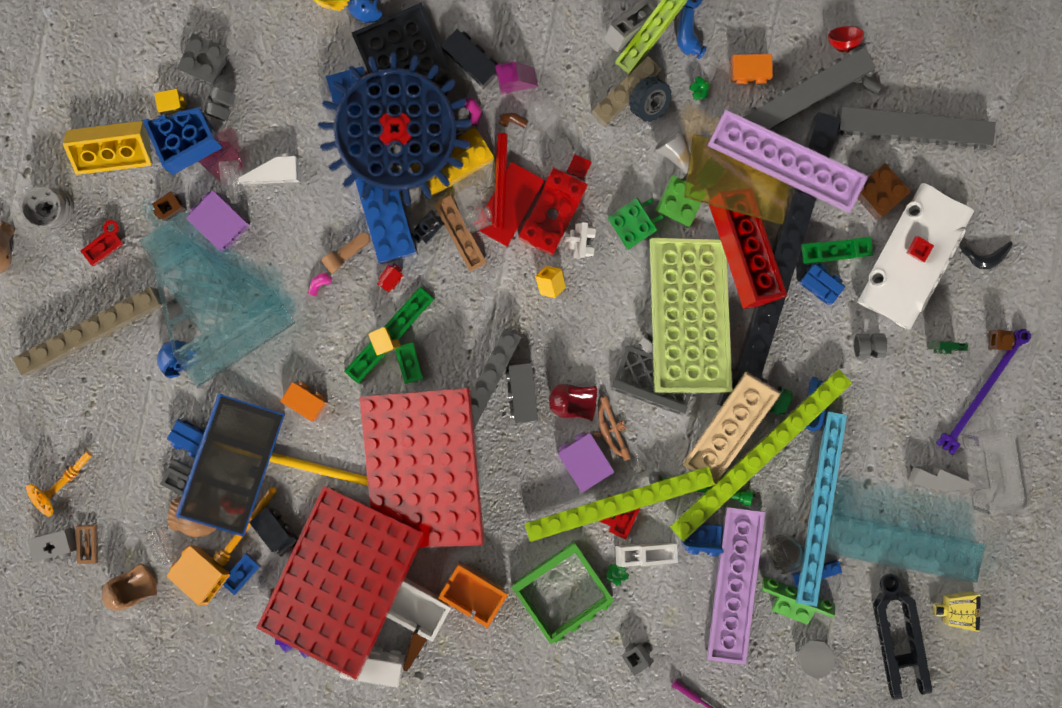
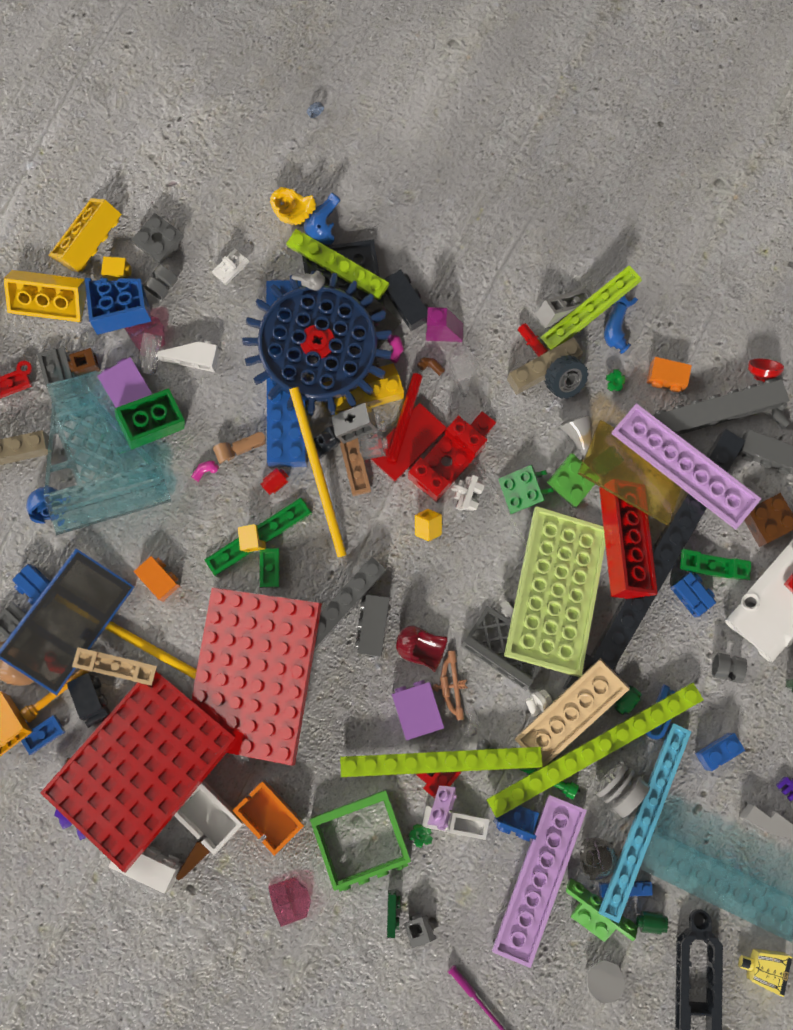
camera: 15 degrees right, 10 degrees down
none -> dark grey plate [37,346,75,390]
none -> yellow slope [48,198,122,272]
none -> tan slope [72,647,157,686]
none -> green brick [115,388,185,450]
none -> white hips [212,249,249,285]
none -> clear pink slope [268,877,311,927]
none -> lime plate [286,229,389,300]
none -> yellow piece [289,387,347,557]
none -> light grey piece [292,271,325,290]
none -> dark grey brick [331,403,378,443]
none -> dark green plate [387,890,400,938]
none -> lavender hinge [428,786,457,831]
none -> red axle [517,323,548,357]
none -> white piece [525,689,553,717]
none -> light grey wheel [595,762,650,818]
none -> dark green brick [636,911,668,935]
none -> blue brick [695,733,745,771]

